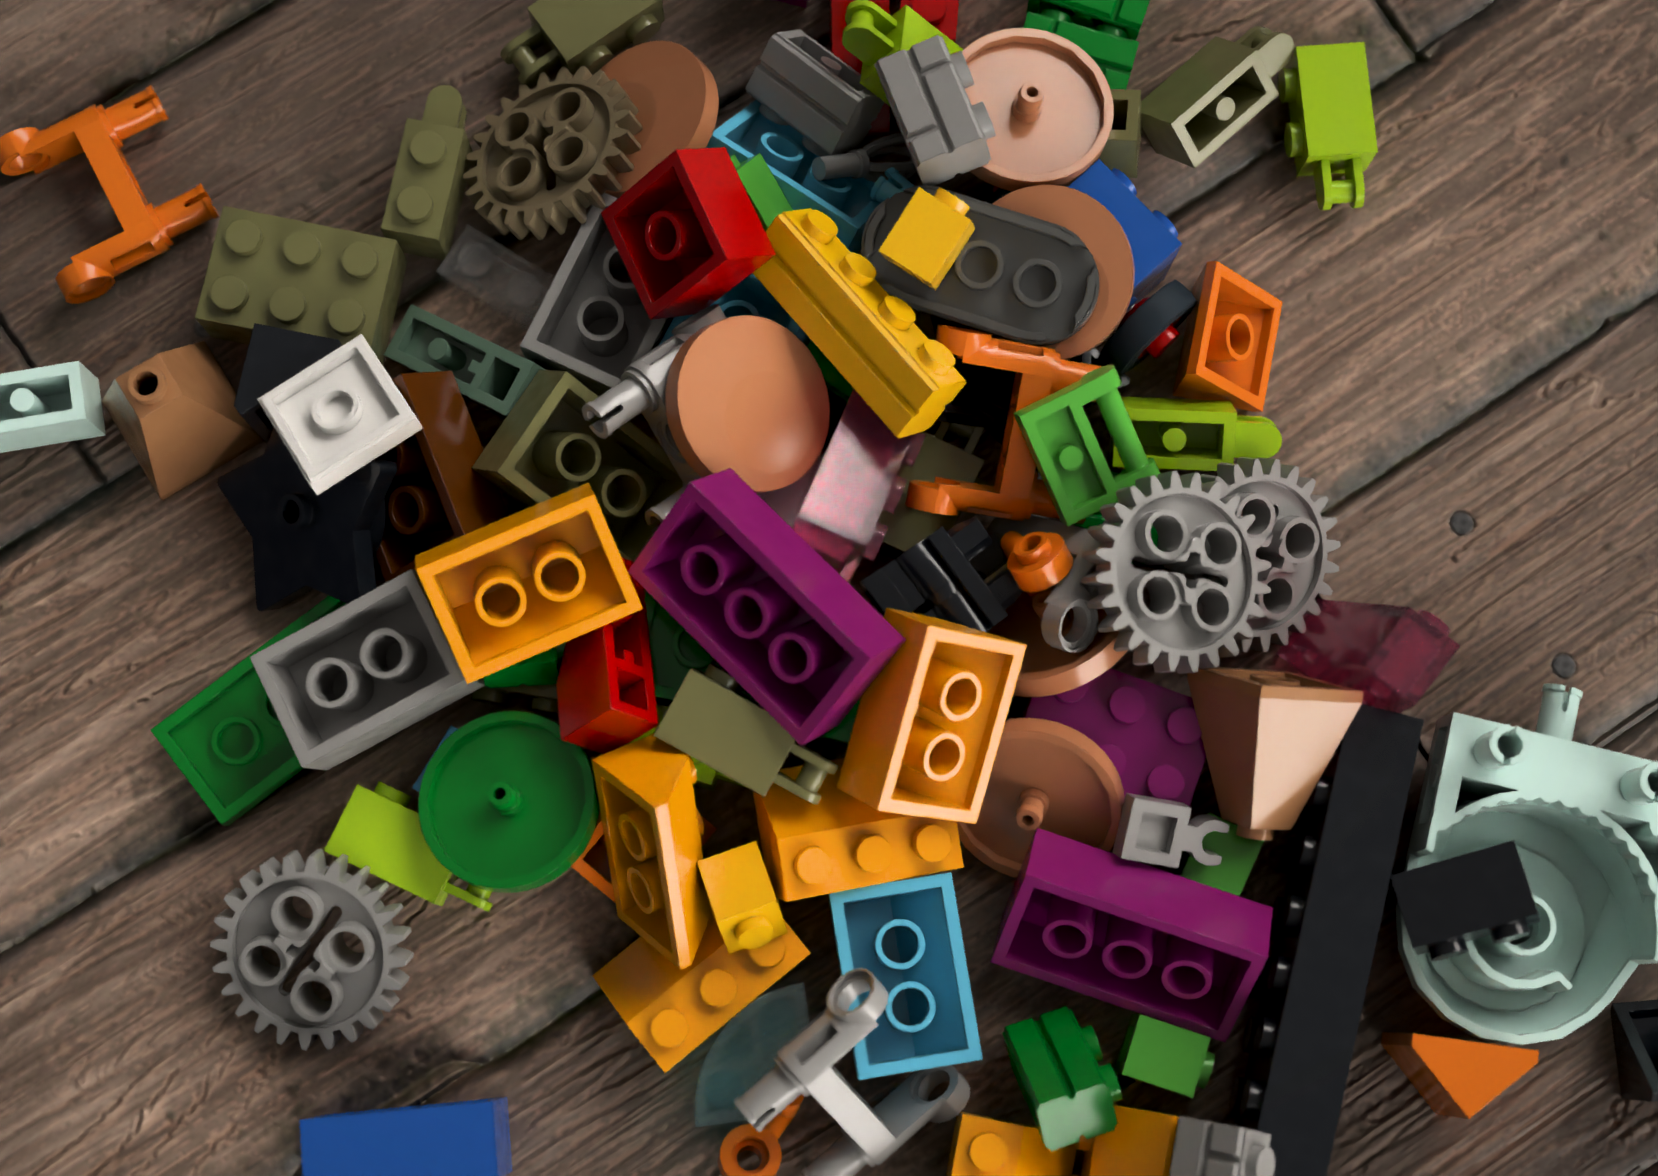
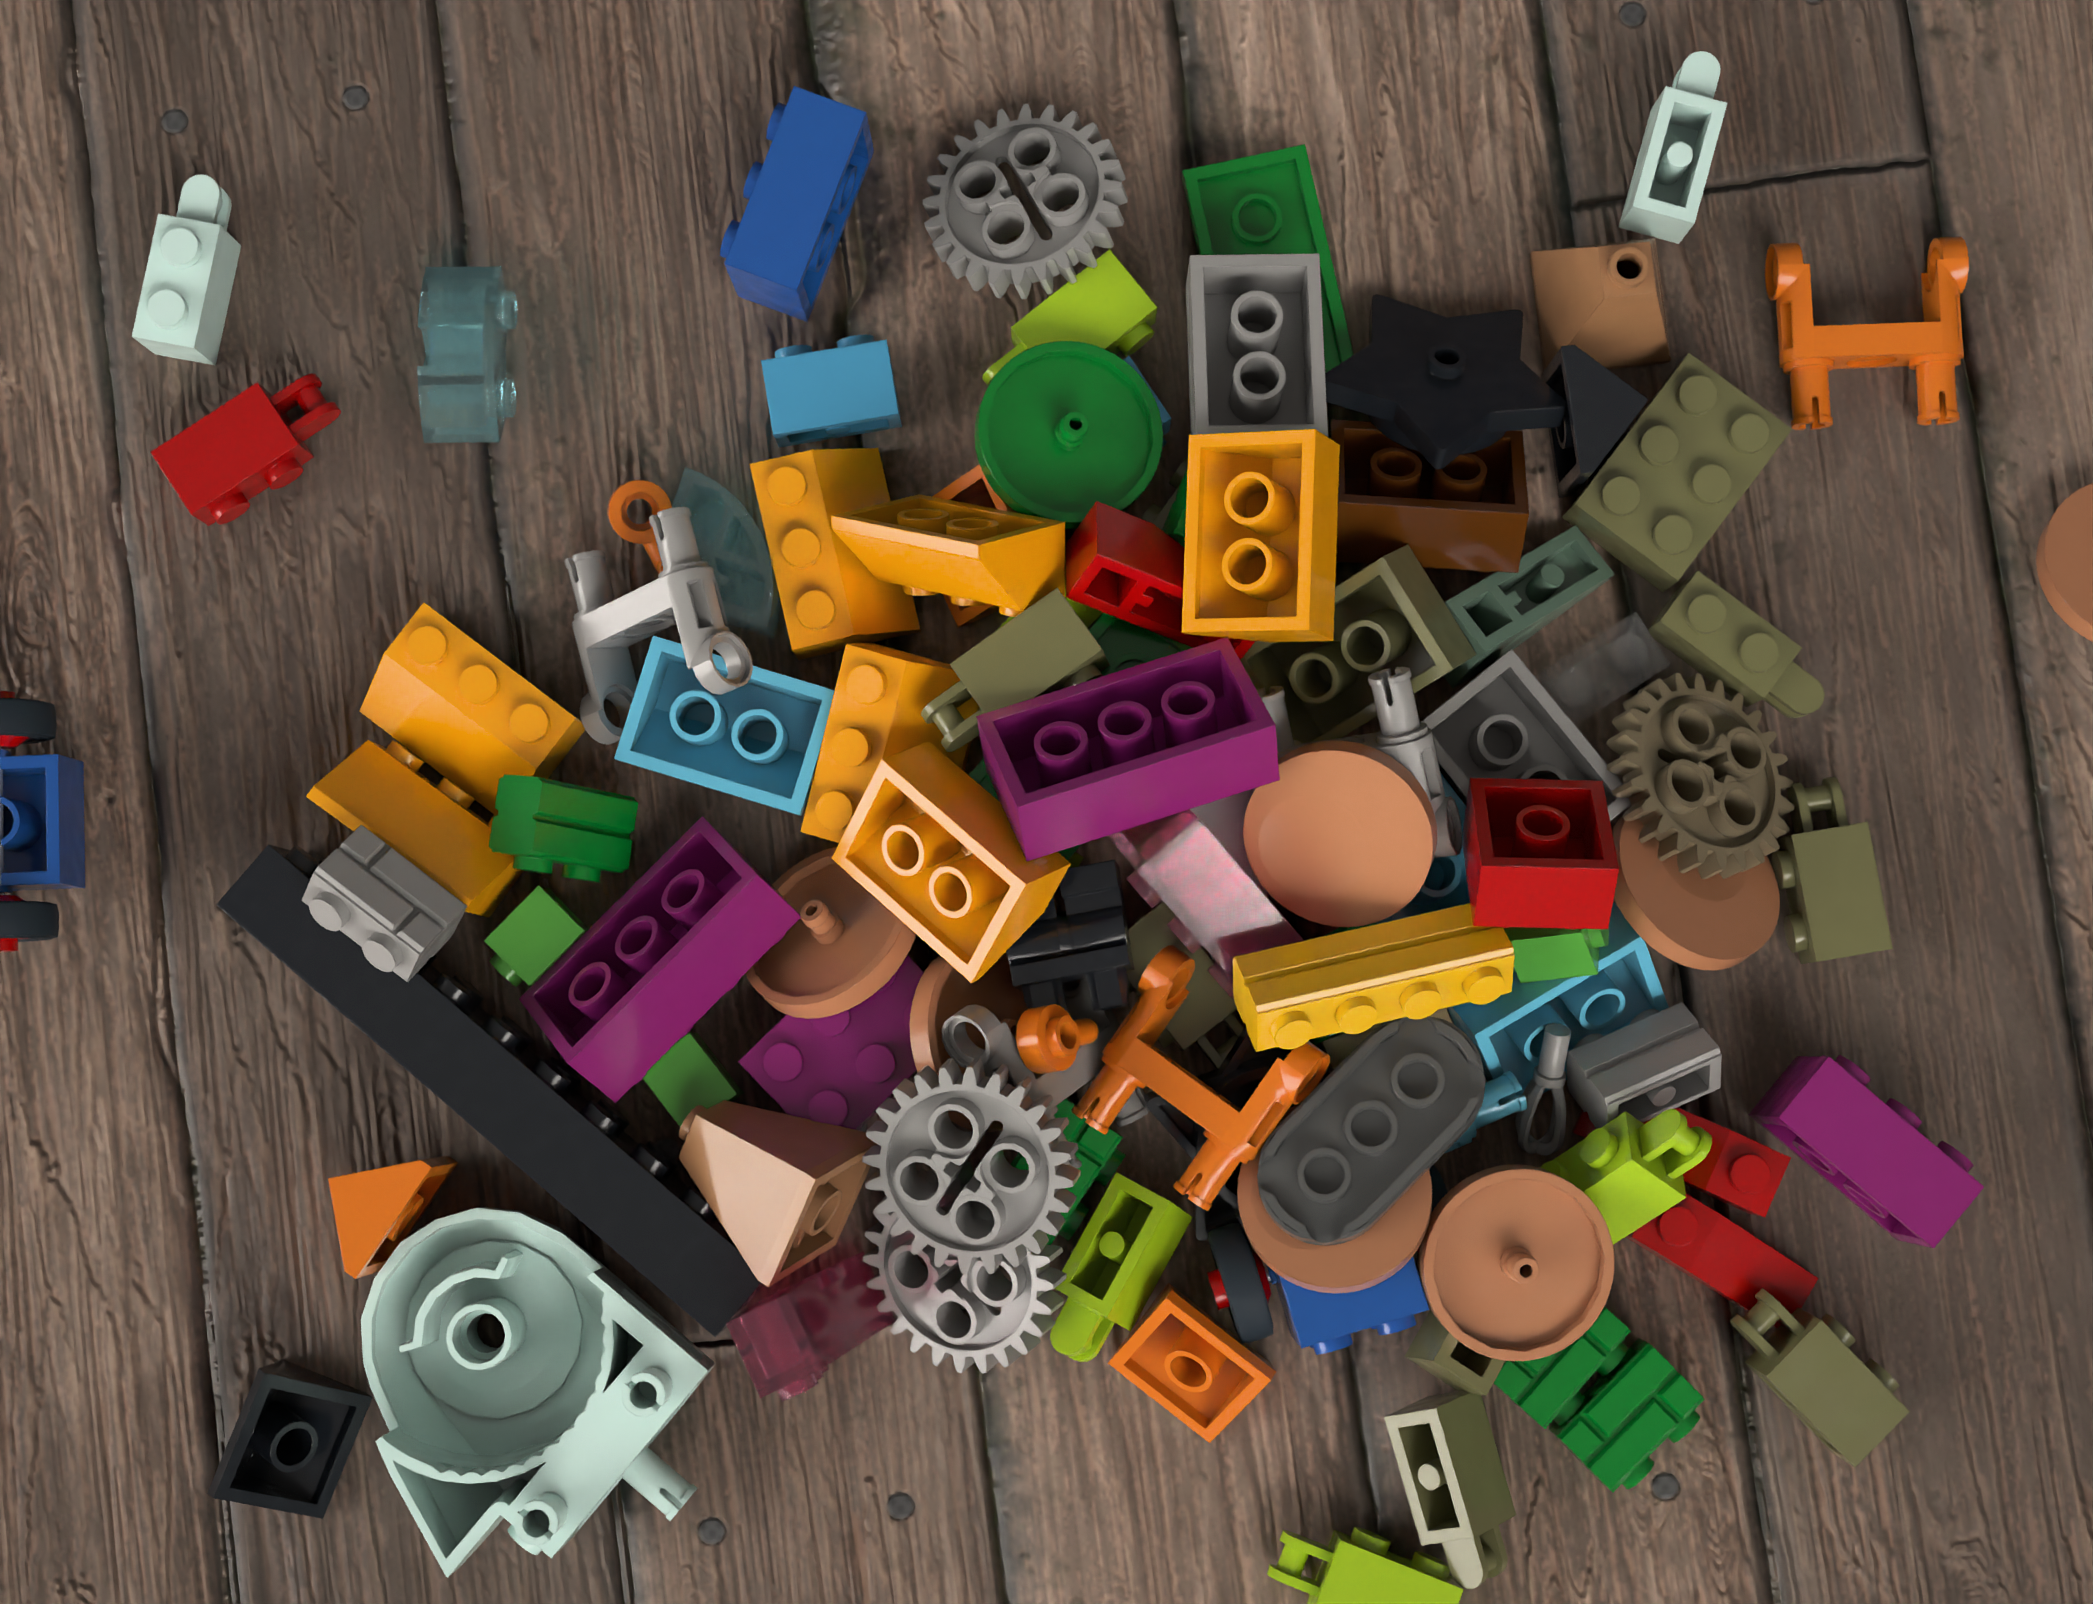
camera: 125 degrees right, 5 degrees up
white tile [257,334,423,495] -> none
yellow brick [697,841,788,954] -> none
light grey brick [875,35,996,186] -> none
yellow brick [878,187,975,291] -> none
bright green plate [1013,365,1160,526] -> none
light grey plate [1112,793,1229,868] -> none
black brick [1391,840,1540,961] -> none
none -> dark azure brick [761,334,902,448]

